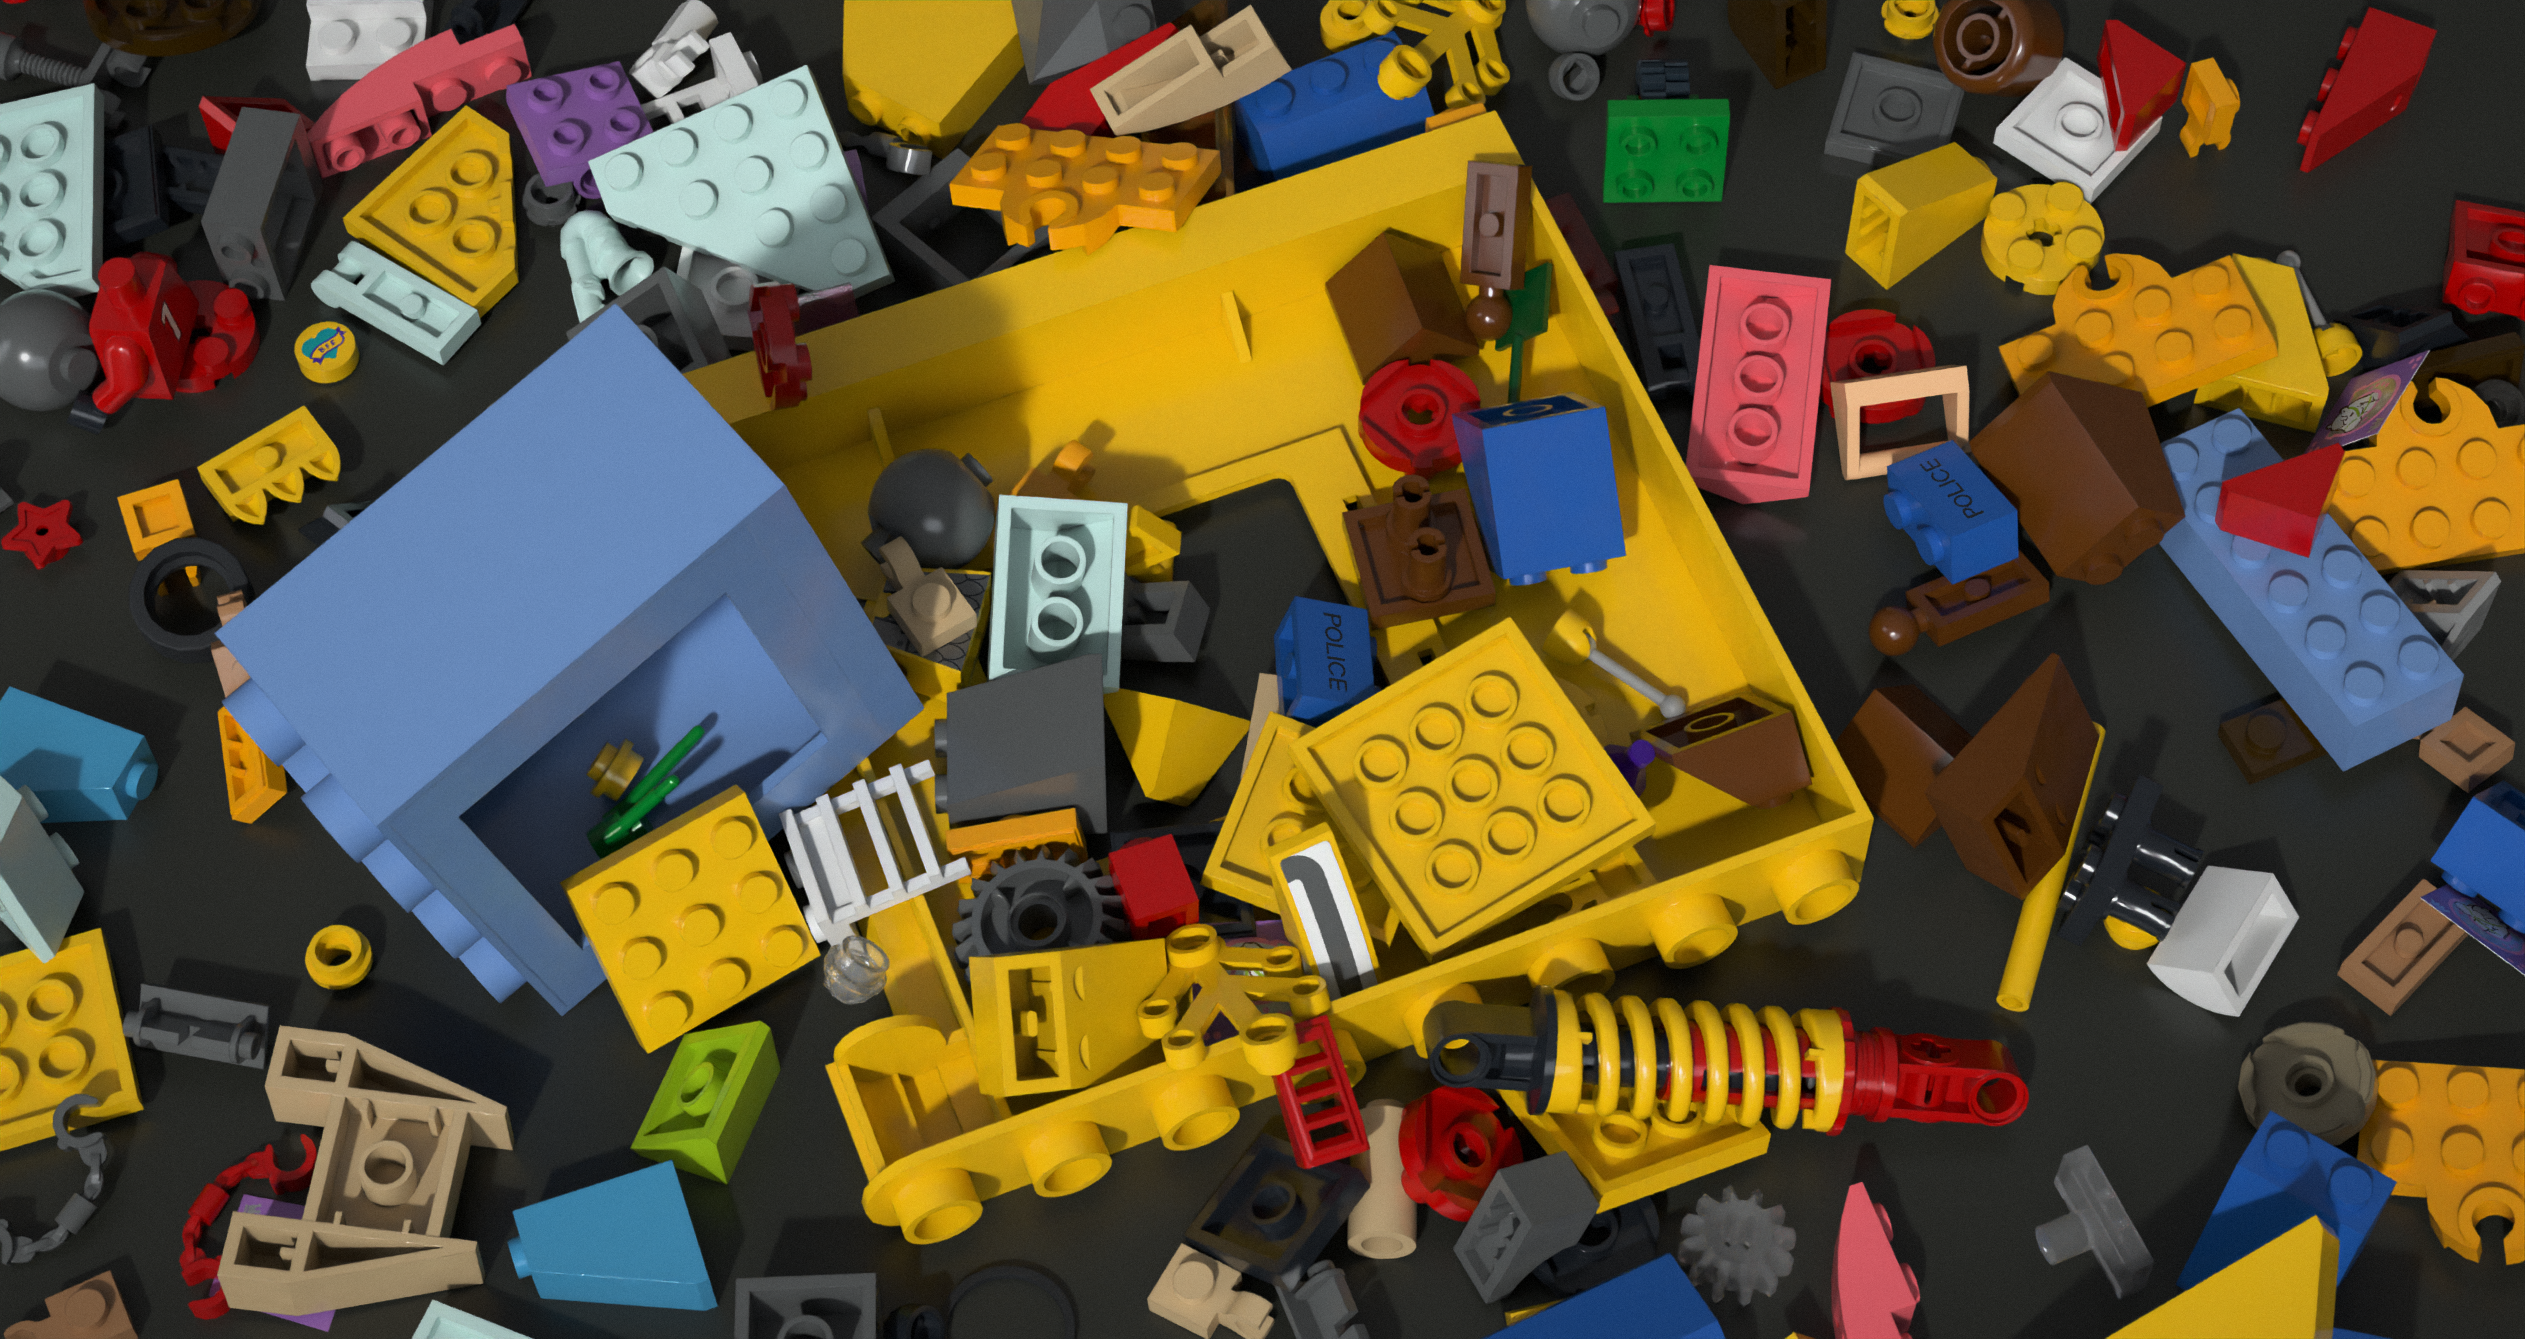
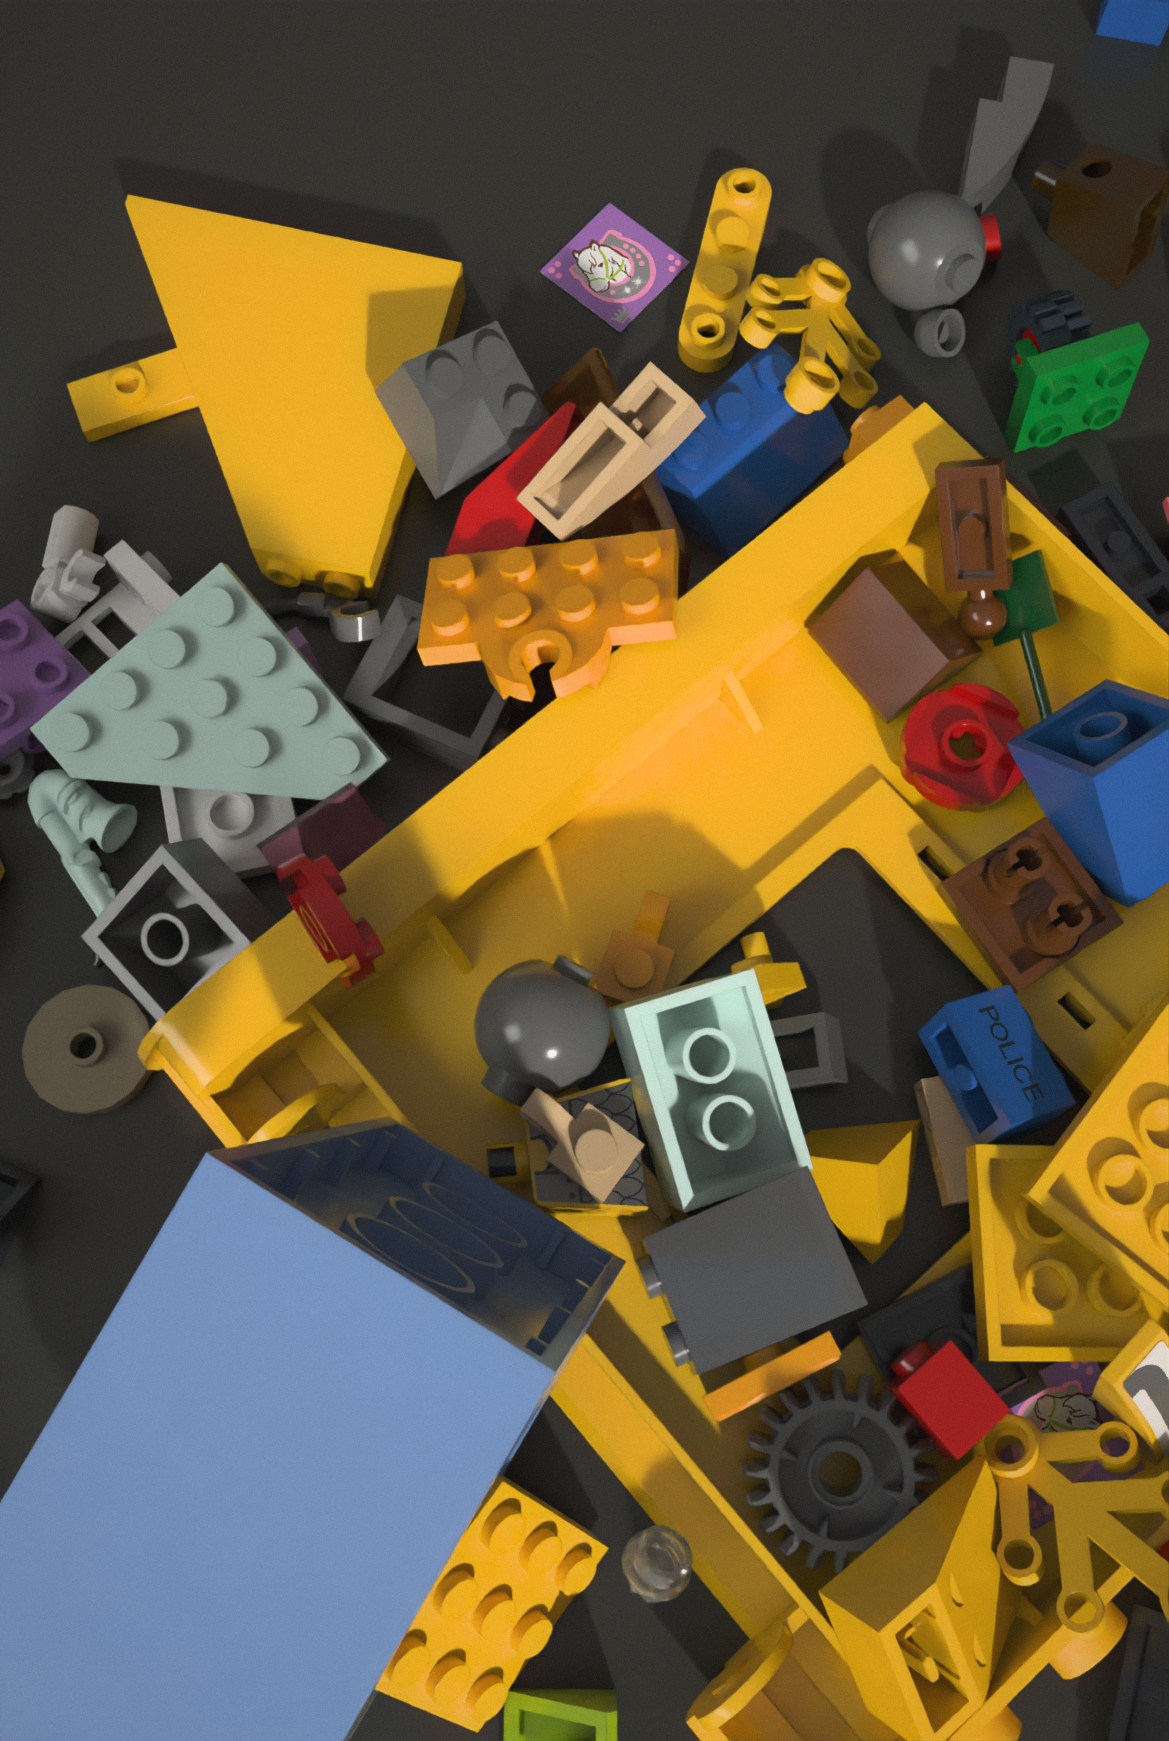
camera: 20 degrees left, 15 degrees up
white plate [779,759,972,961] -> none

